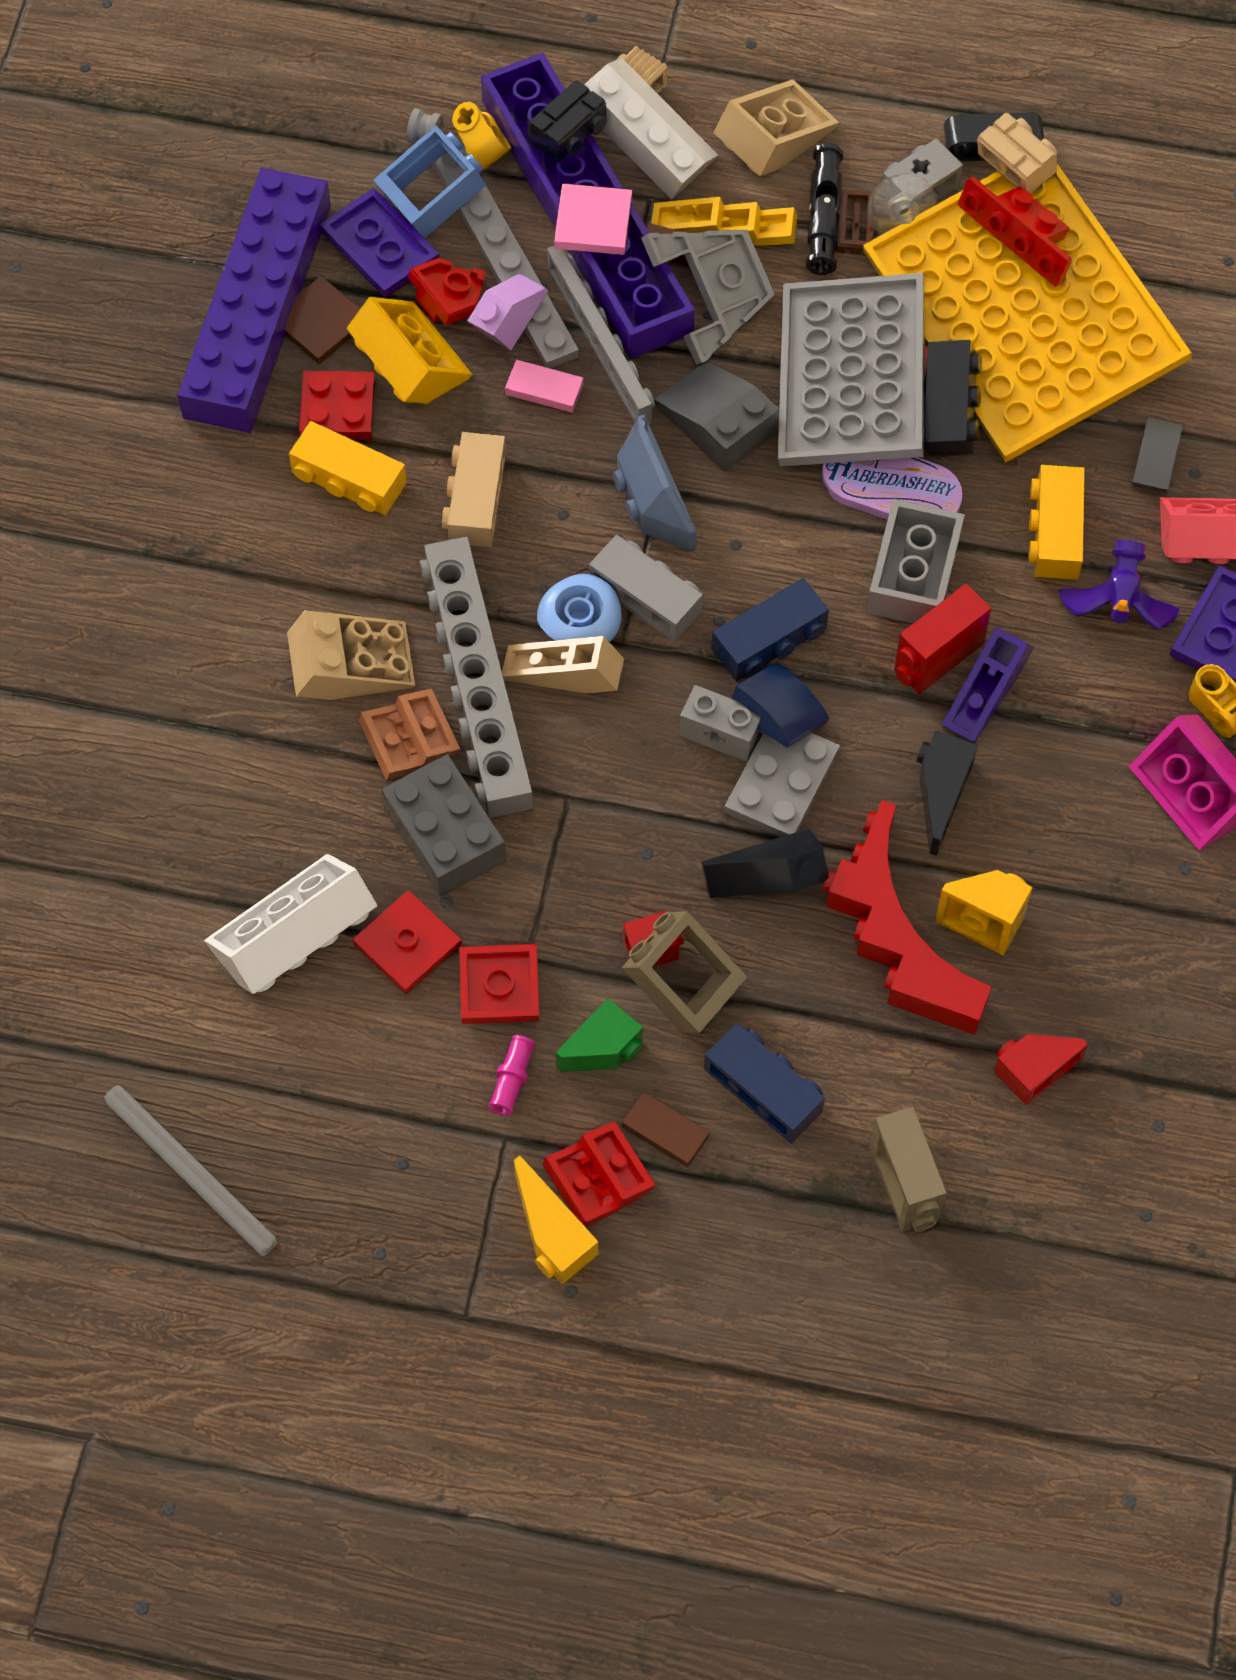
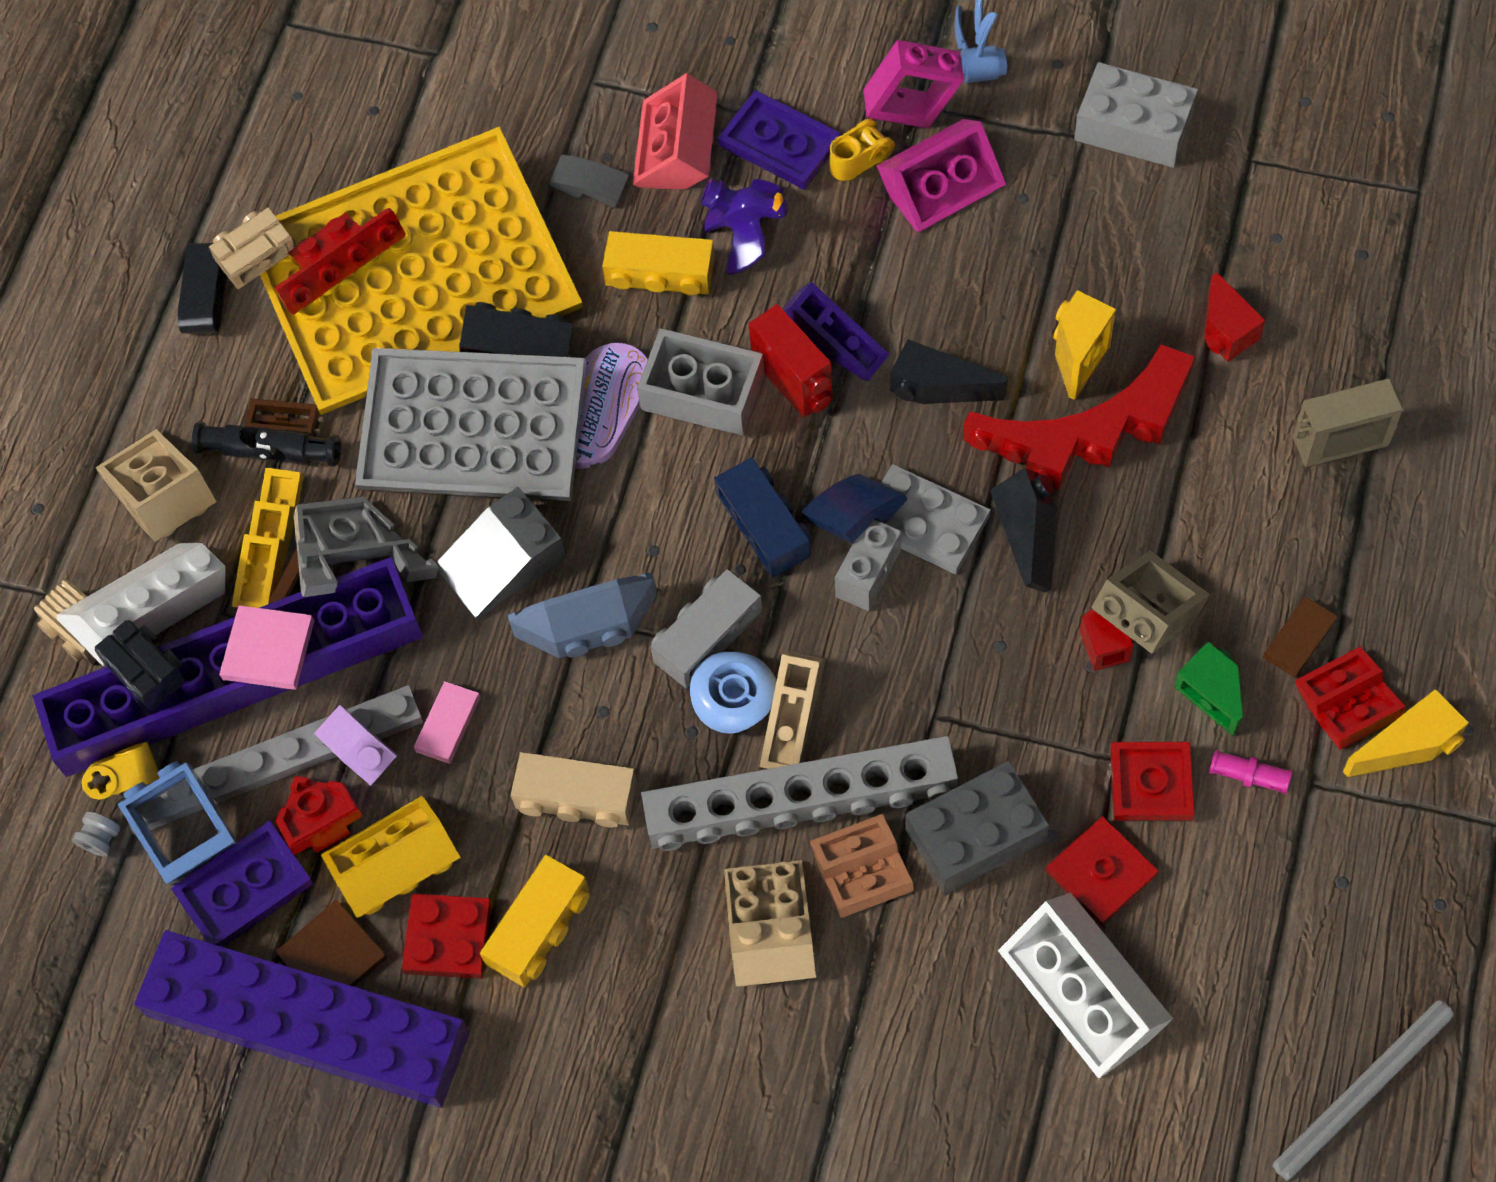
camera: 80 degrees left, 0 degrees up
light grey plate [547,246,655,424] -> none
dark blue brick [704,1023,825,1144] -> none
clear dish [867,173,936,235] -> none
light grey brick [881,138,963,220] -> none

